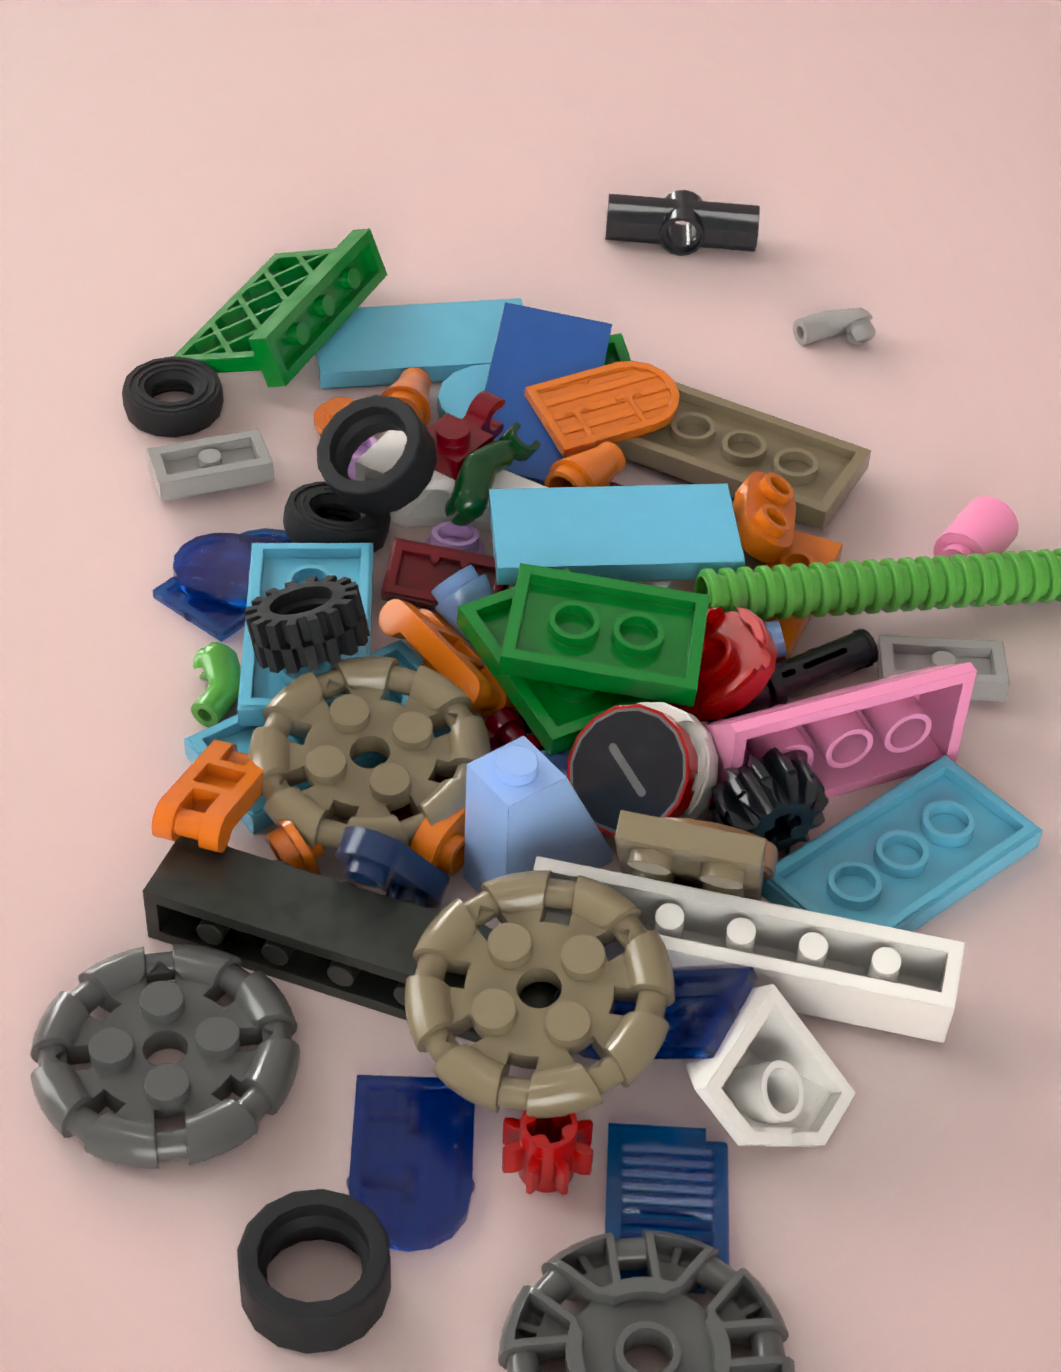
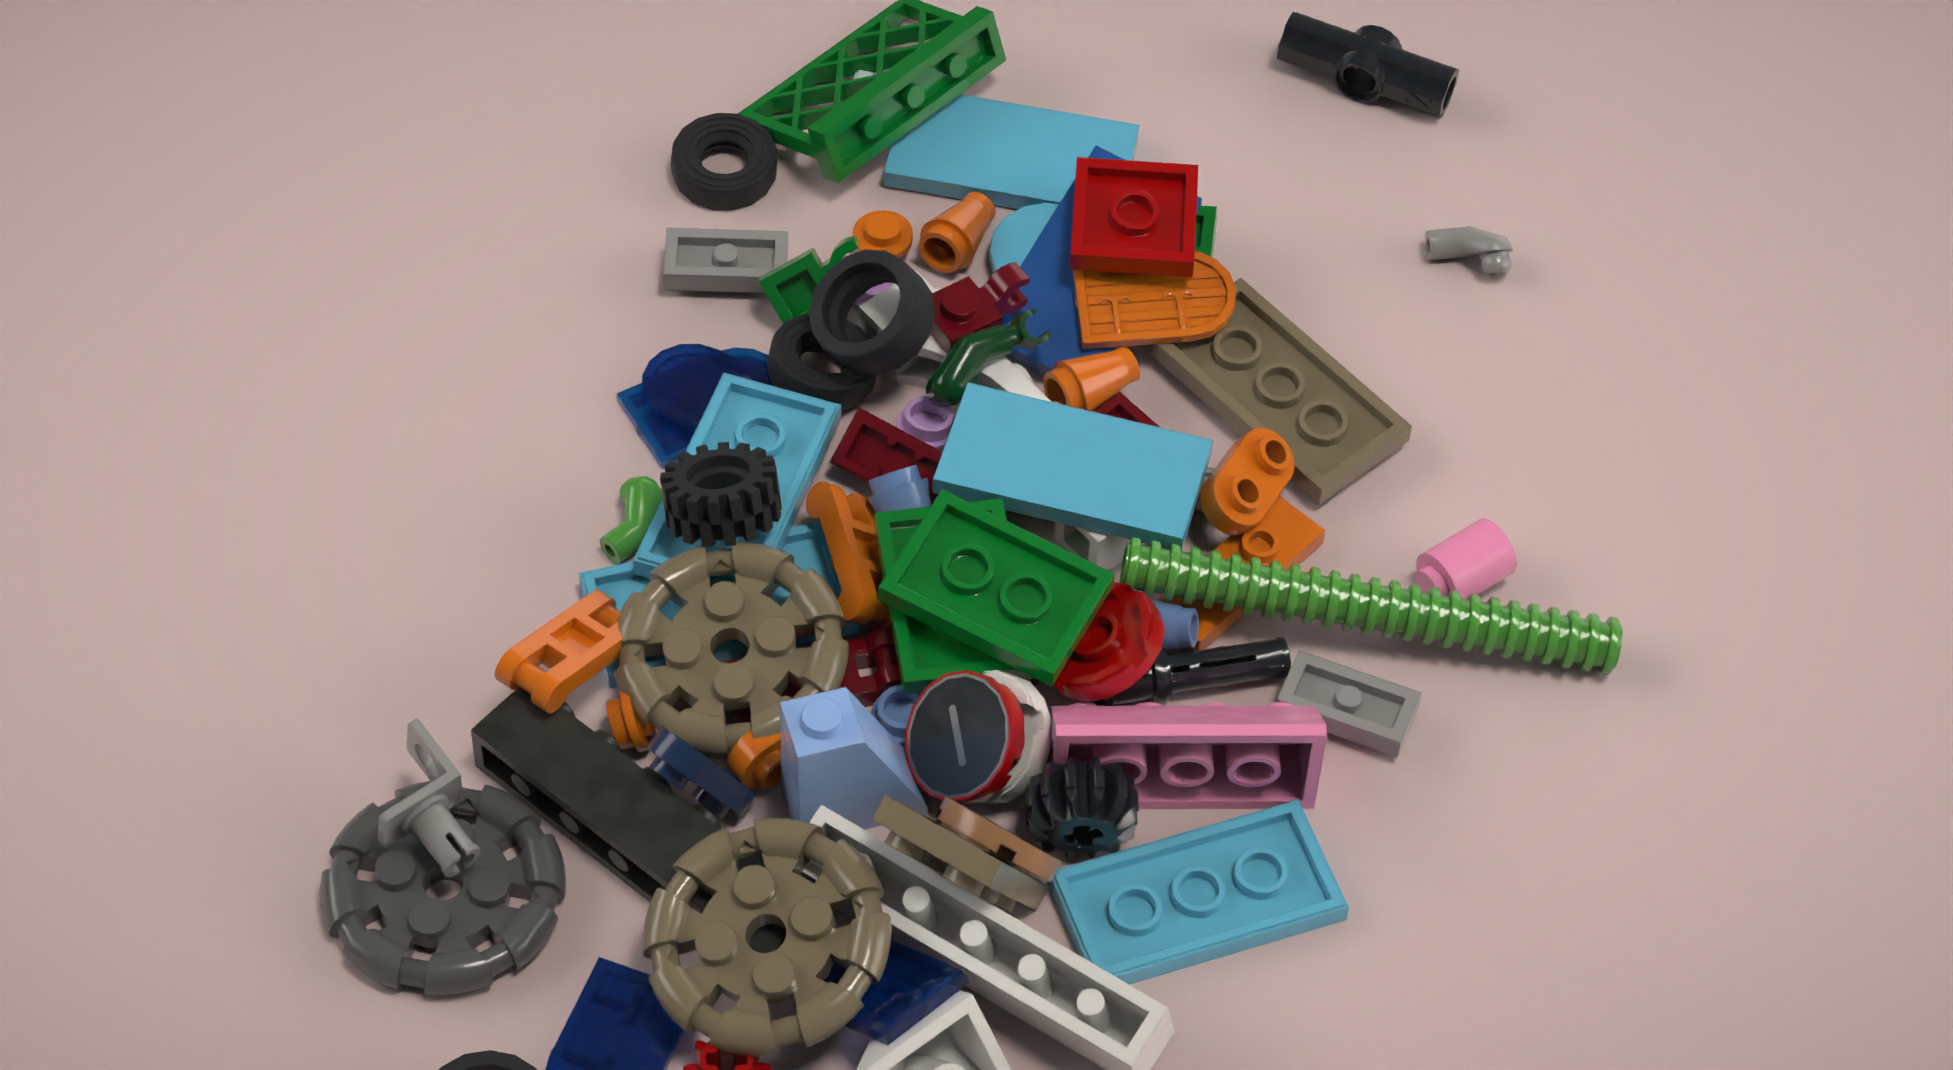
camera: 20 degrees right, 10 degrees up
none -> light grey bracket [378,718,481,878]
none -> green plate [759,236,860,324]
none -> red plate [1069,157,1199,277]

